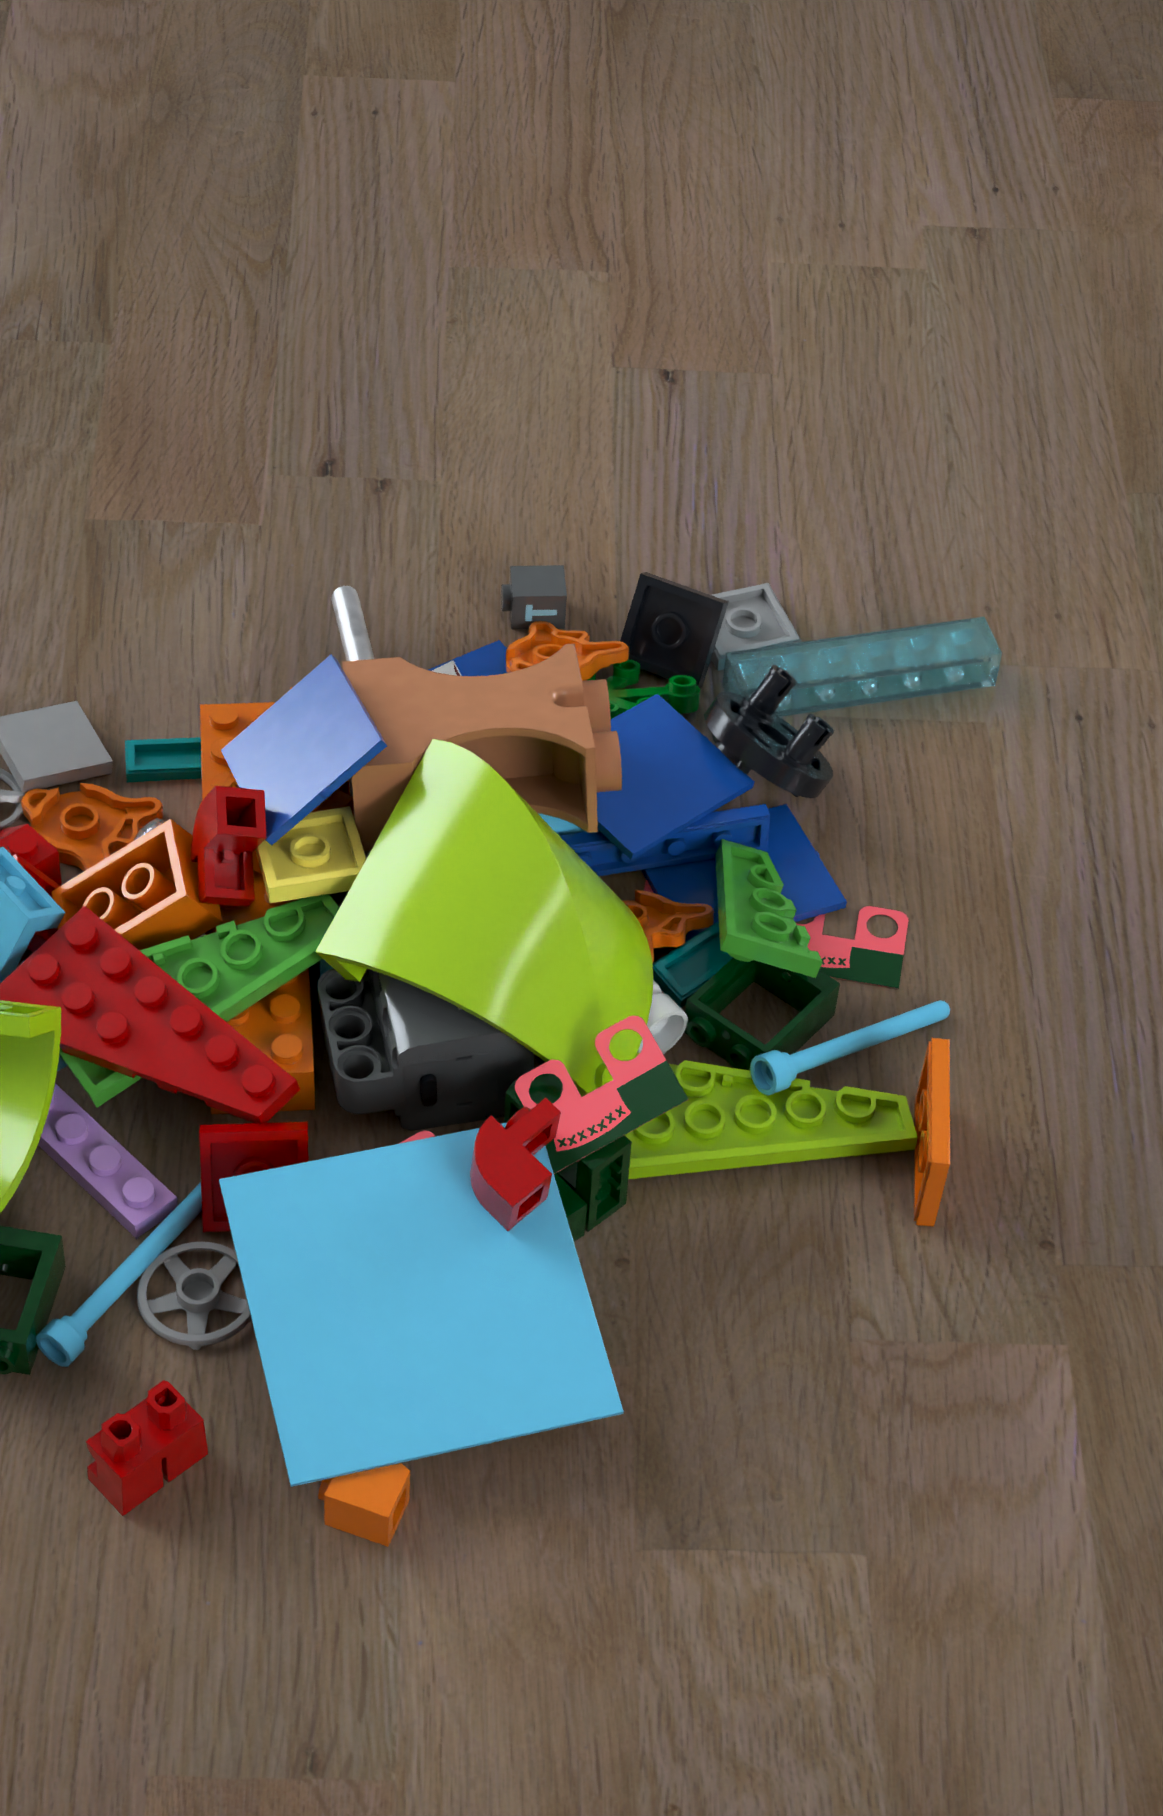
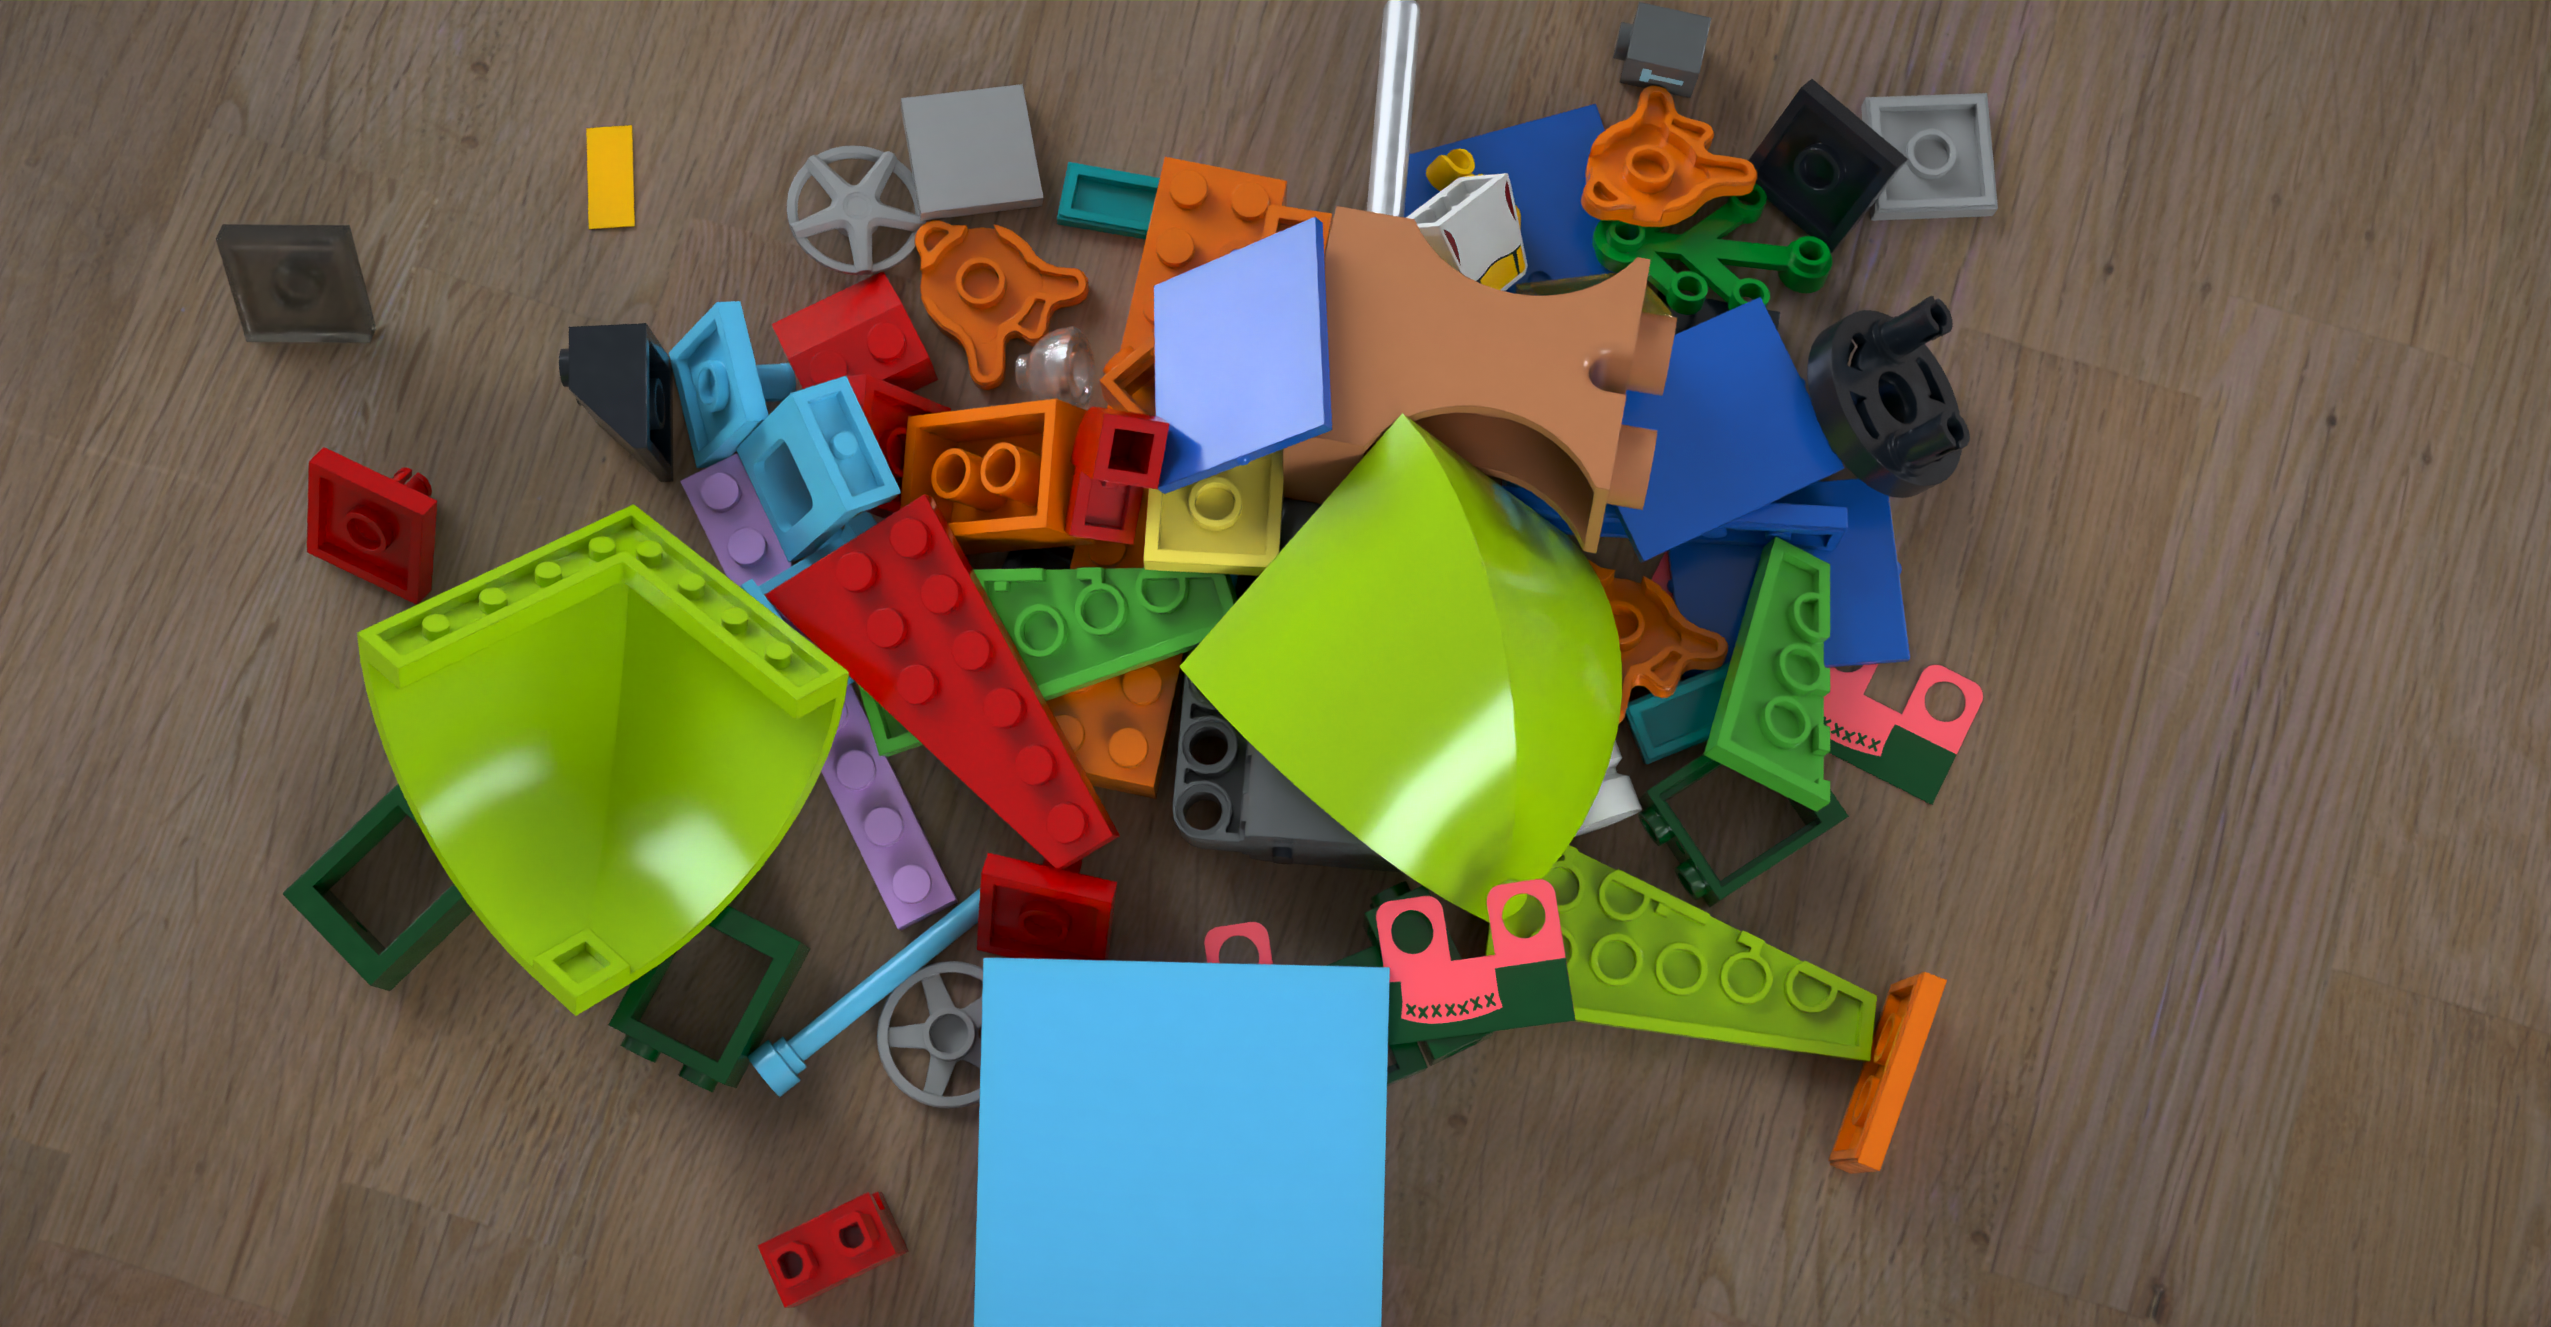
camera: 20 degrees right, 30 degrees up
red brick [470,1098,561,1231] -> none
clear light blue brick [722,617,1002,717] -> none
medium azure piece [750,1000,950,1095] -> none

